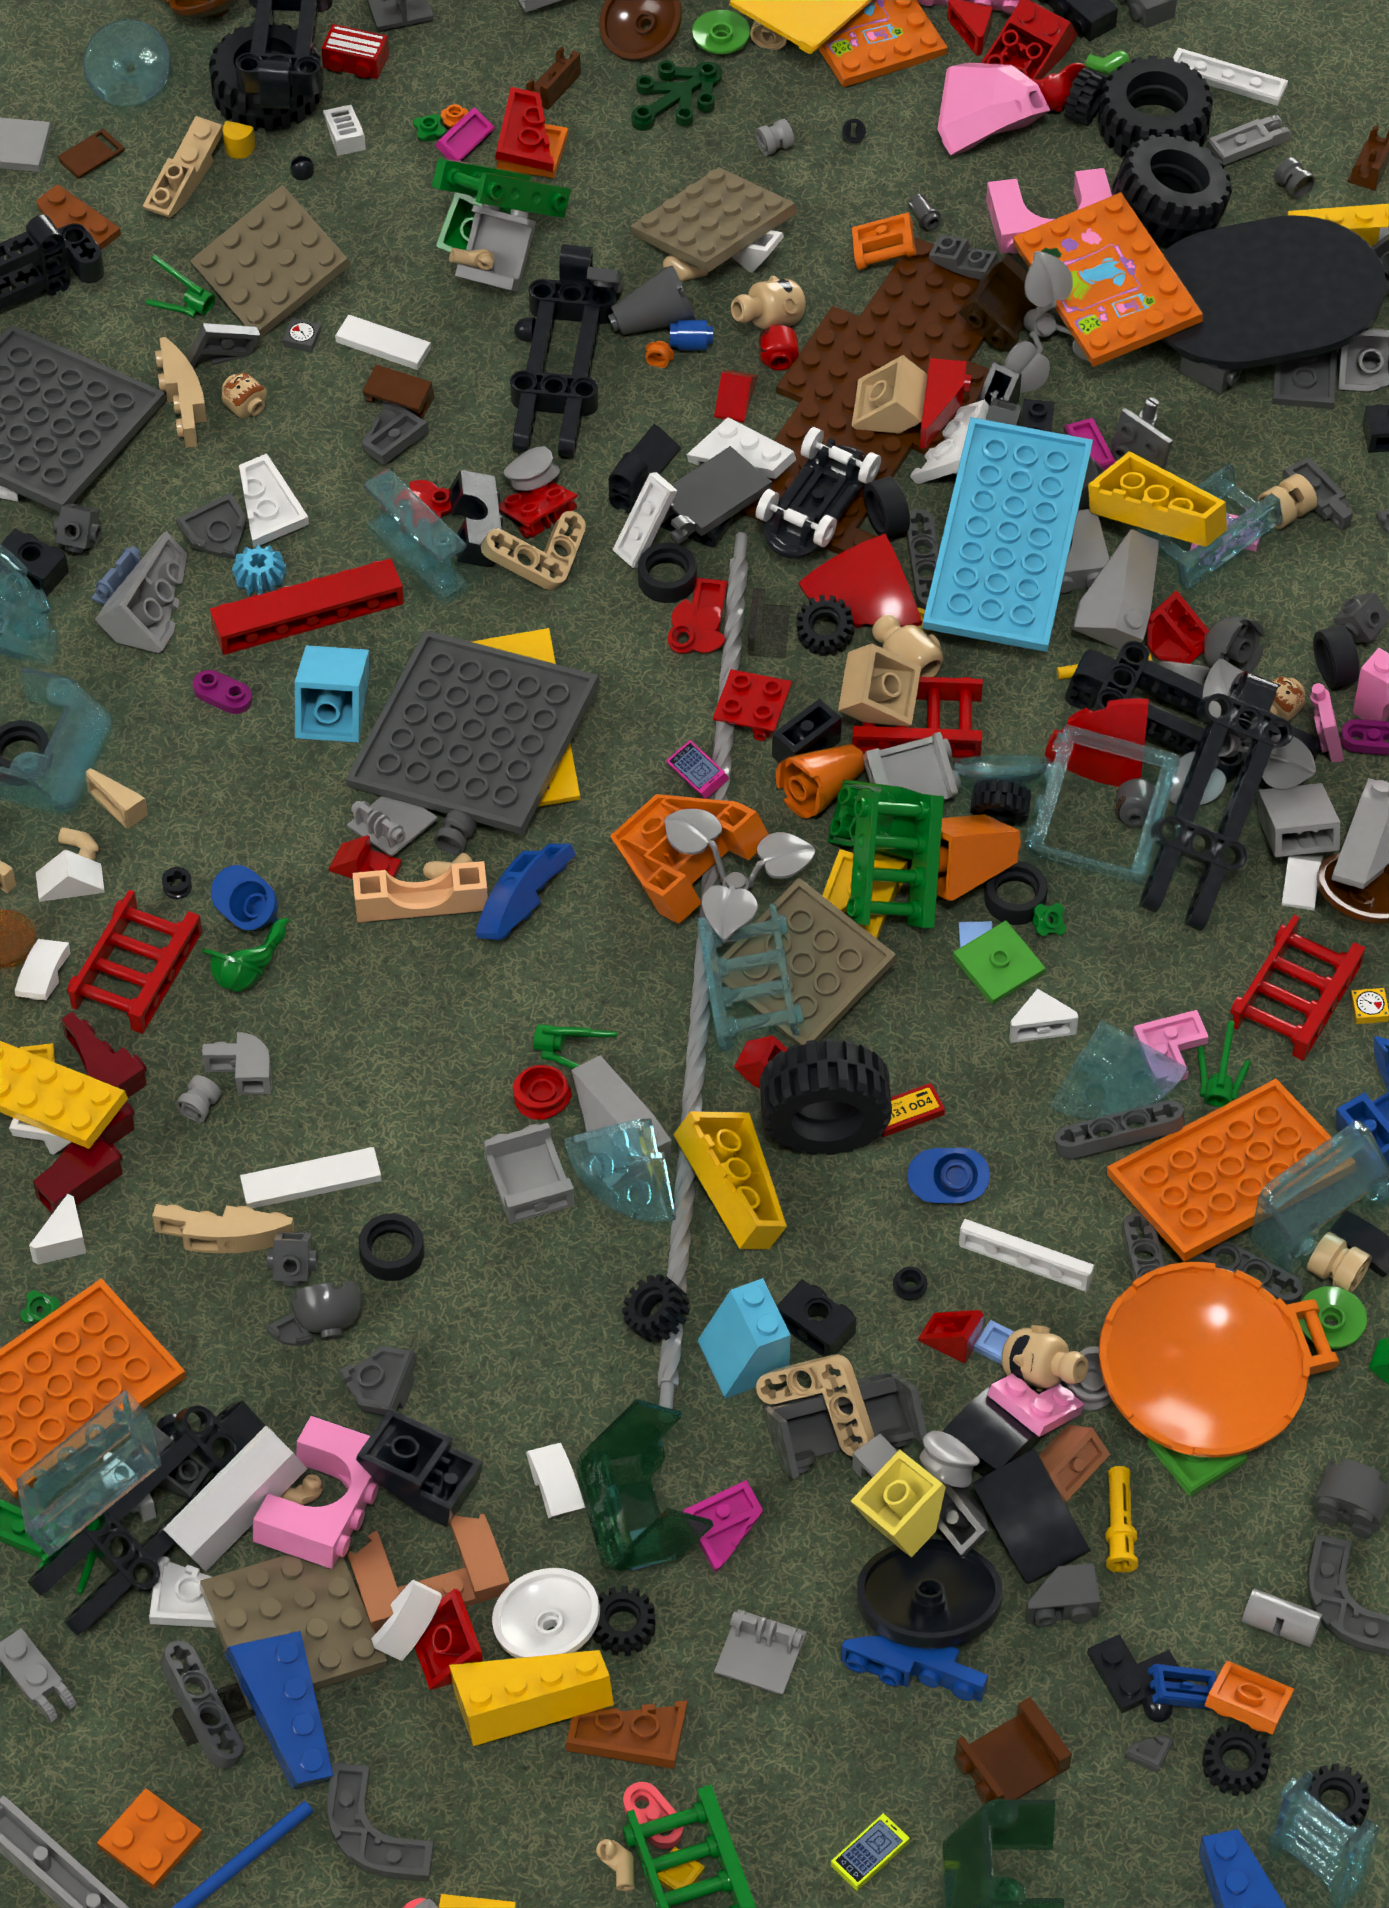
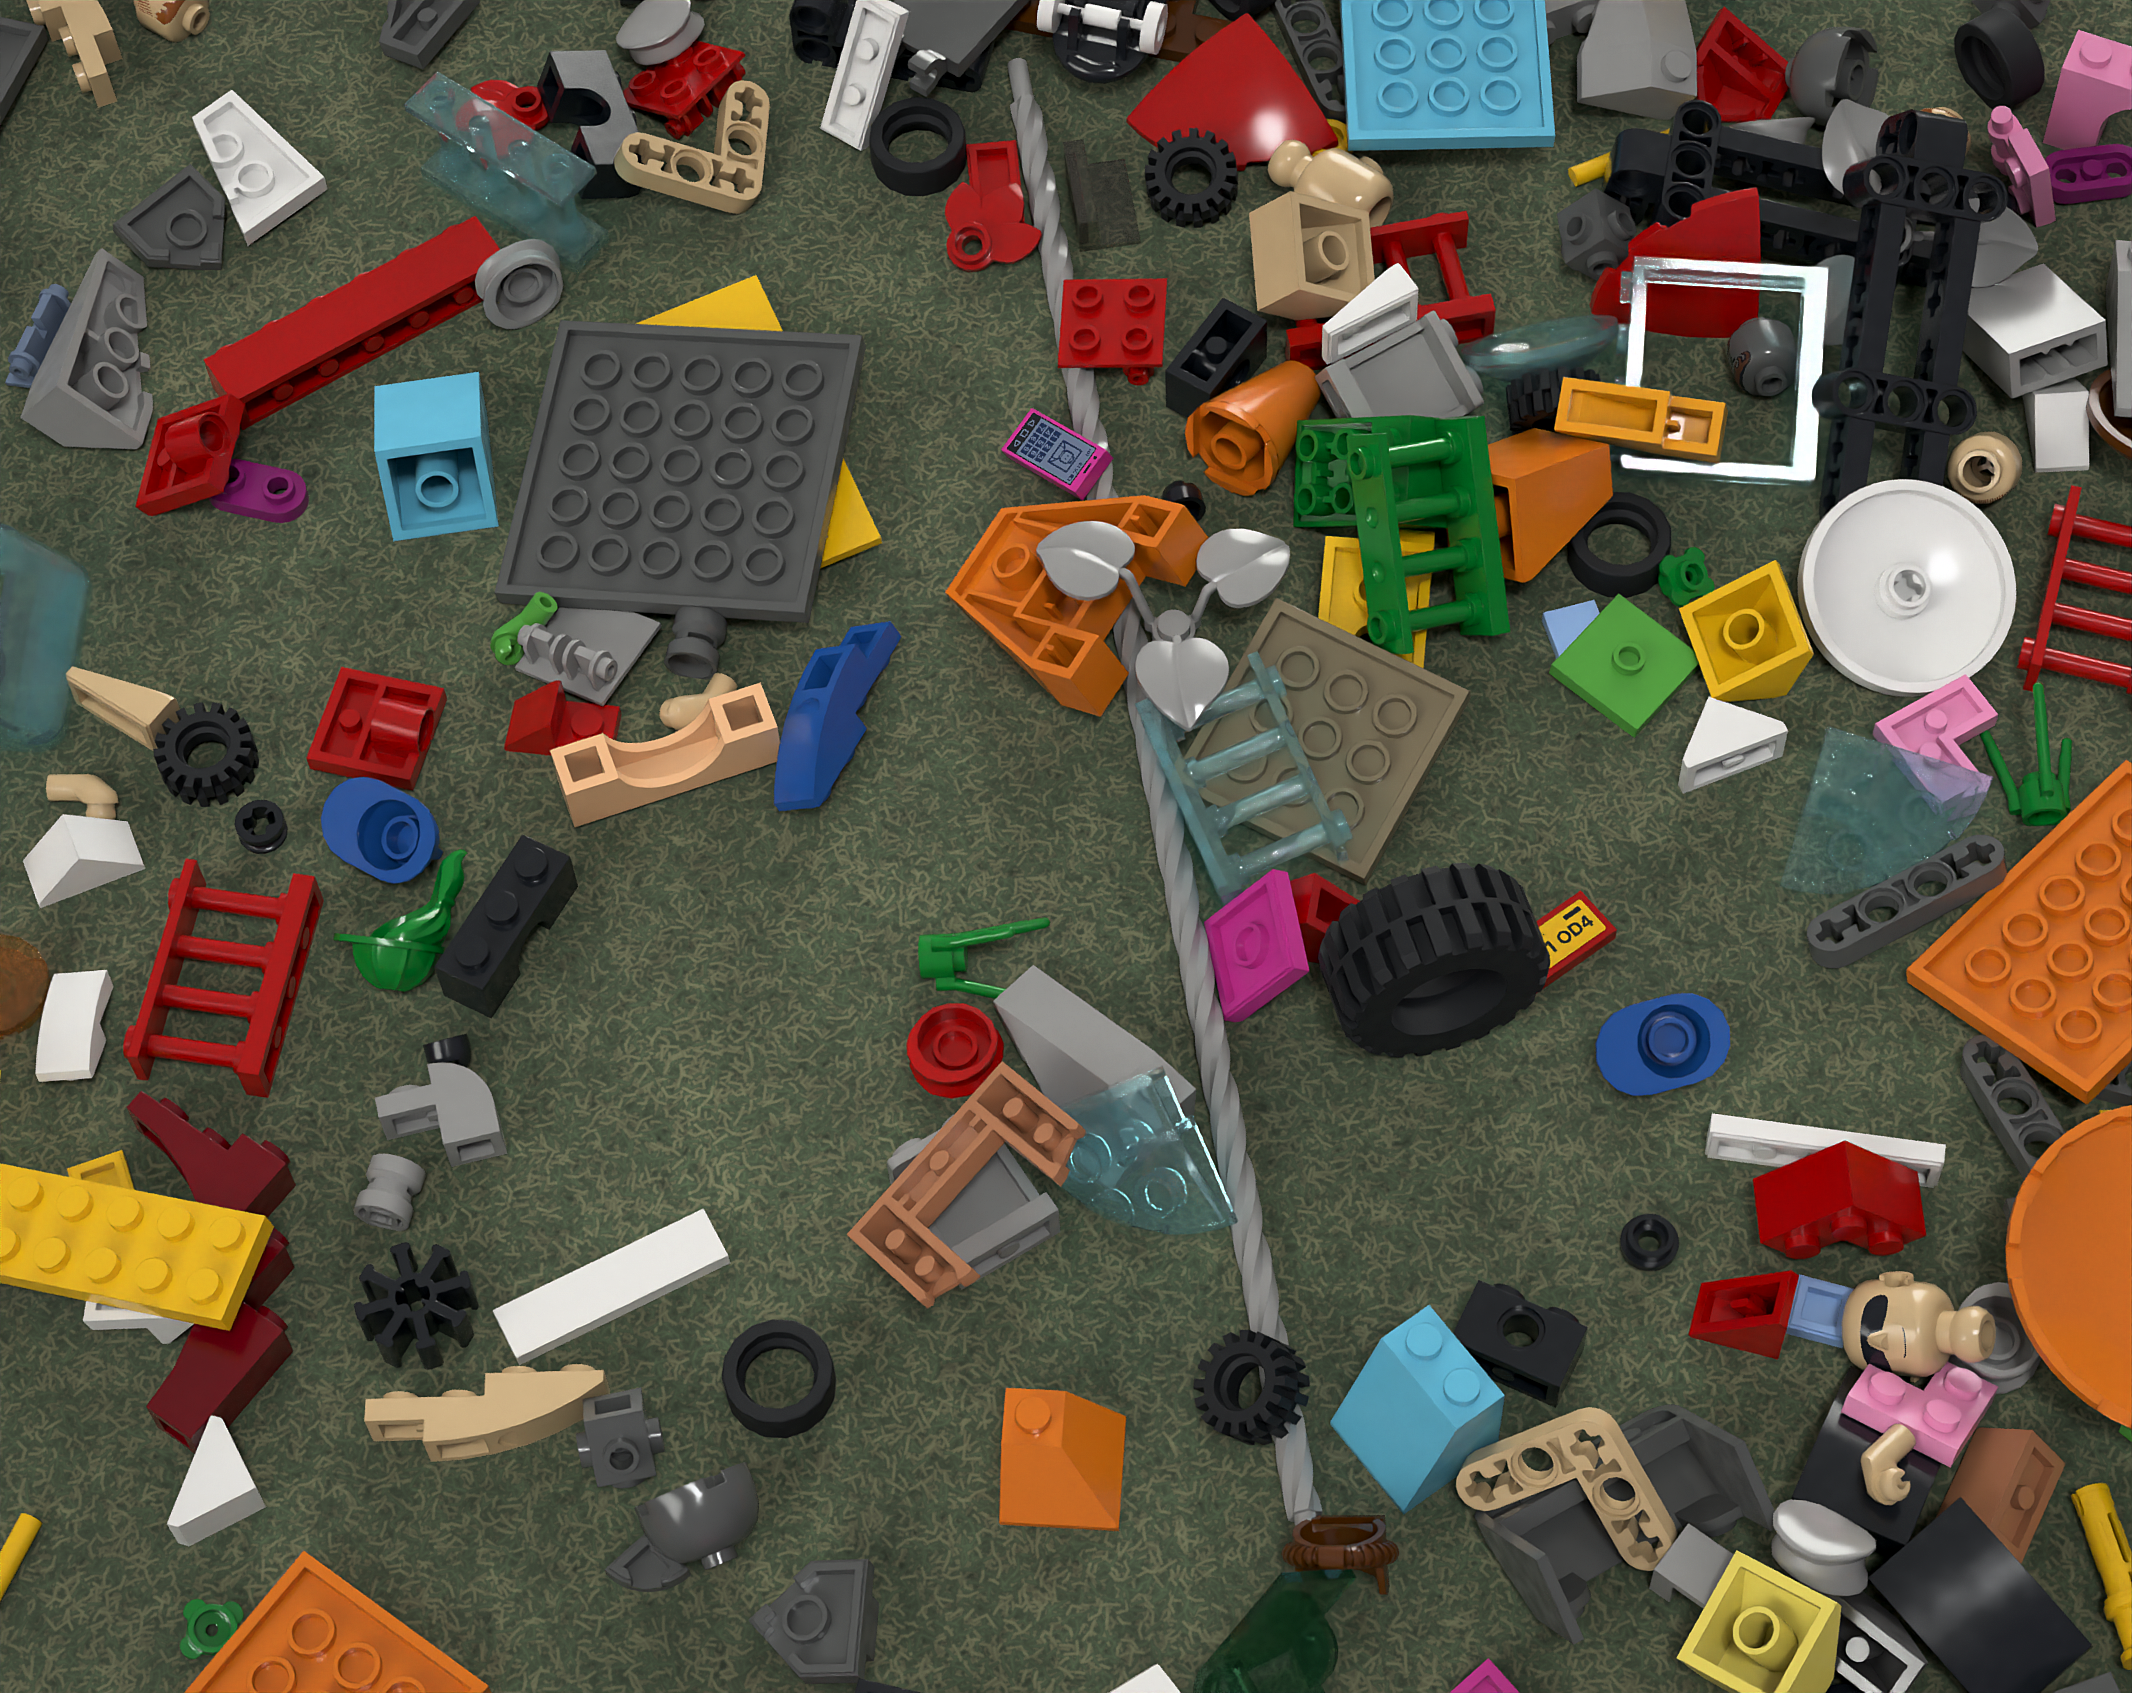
camera: 10 degrees left, 5 degrees up
medium azure gear [232,543,287,596] -> none
yellow wedge [673,1111,787,1249] -> none
none -> red plate [135,393,245,516]
none -> black tyre [153,702,259,807]
none -> red plate [306,667,447,791]
none -> black gear [354,1242,479,1370]
none -> black hinge [423,1033,471,1068]
none -> black arch [434,834,578,1019]
none -> light grey piece [475,239,564,329]
none -> bright green arm [490,592,557,665]
none -> nougat wedge [847,1061,1086,1309]
none -> orange slope [999,1388,1126,1531]
none -> black hinge [1161,480,1206,522]
none -> dark pink tile [1204,869,1310,1022]
none -> reddish brown piece [1281,1515,1399,1595]
none -> white slope [1322,263,1418,365]
none -> light orange slope [1554,377,1728,463]
none -> dark grey brick [1557,188,1636,281]
none -> yellow slope [1679,560,1814,702]
none -> red brick [1753,1140,1926,1259]
none -> white dish [1797,479,2016,697]
none -> tan arm [1860,1424,1916,1505]
none -> tan head [1948,432,2022,504]

